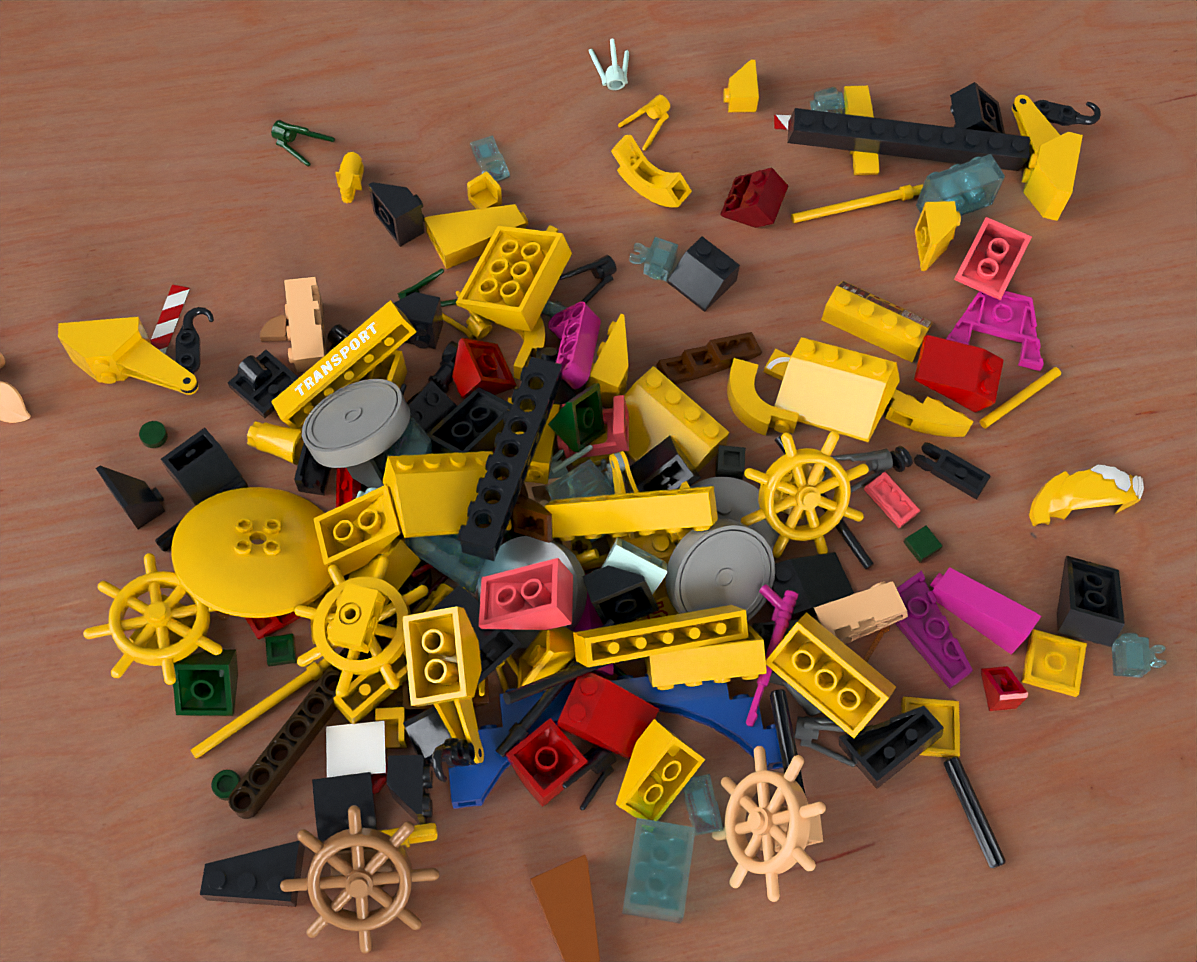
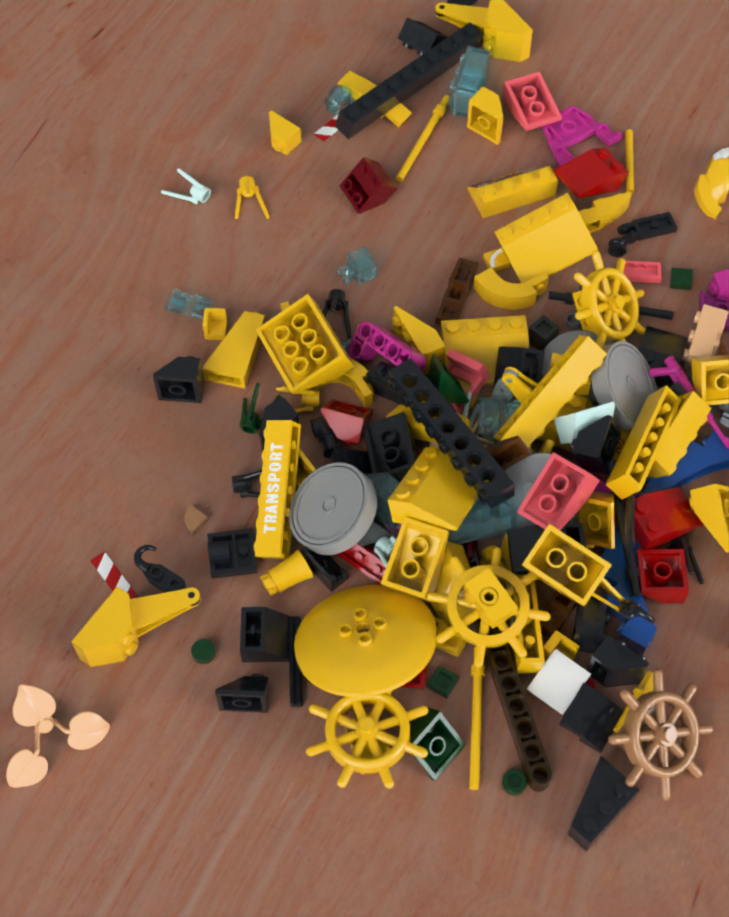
camera: 45 degrees left, 5 degrees down
dark green plant [271,120,335,167] -> none
light nougat wedge [284,277,327,372] -> none
yellow arm [335,152,364,203] -> none
yellow arch [611,135,692,207] -> none
black slope [667,236,740,312] -> none
dark grey plant [831,449,893,493] -> none

